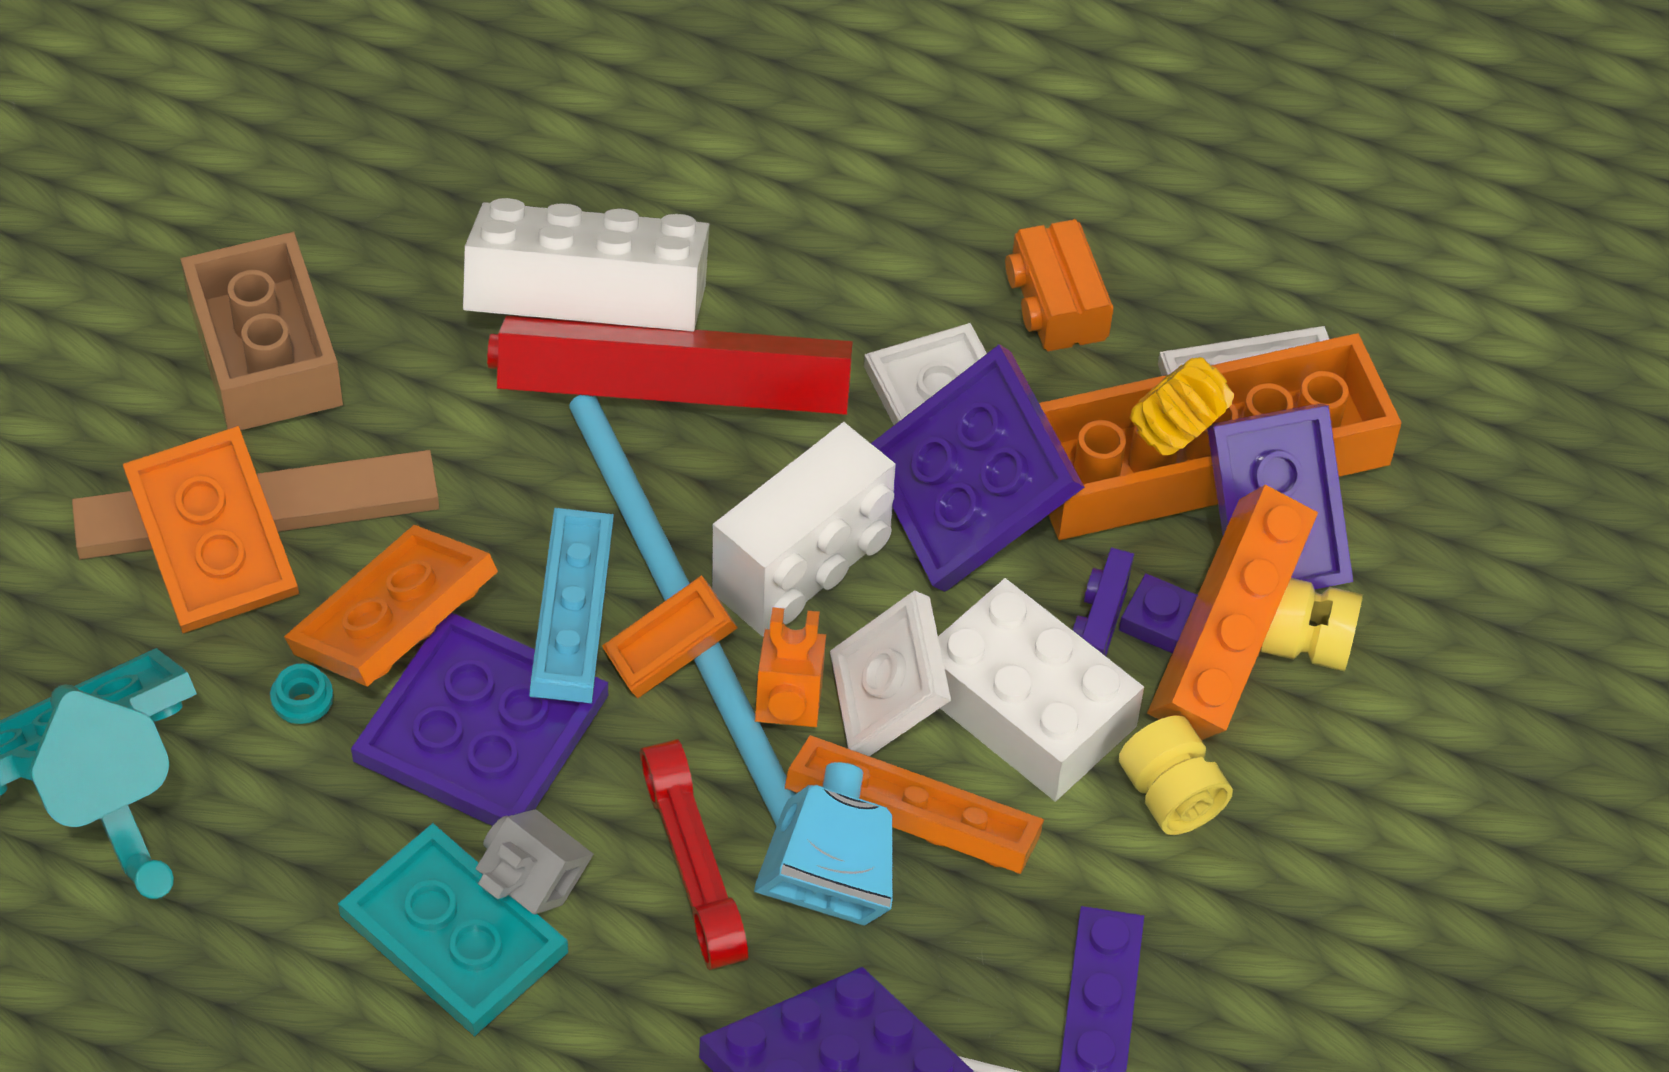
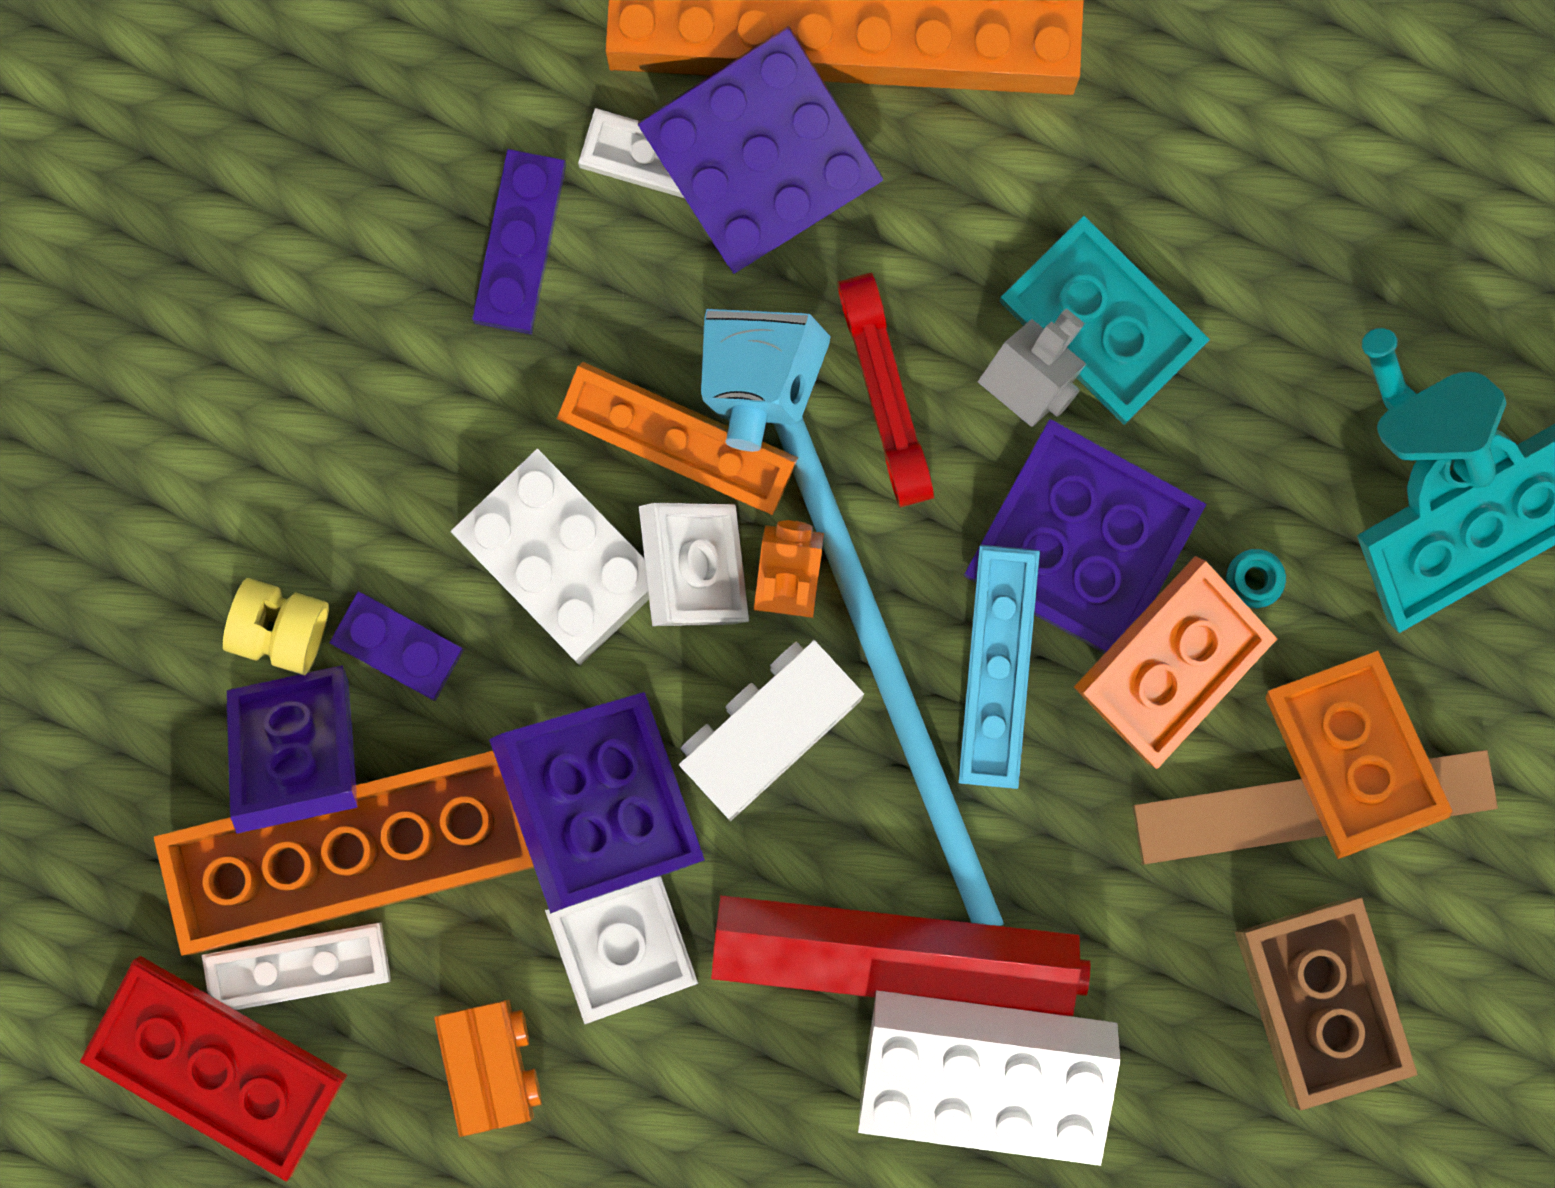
camera: 175 degrees left, 30 degrees up
orange tile [602,575,738,698] -> none
dark purple plate [1073,547,1134,657] -> none
light yellow wheel [1119,715,1233,835] -> none
yellow gear [1130,357,1234,456] -> none
orange brick [1147,485,1318,740] -> none
none -> red tile [80,955,347,1182]

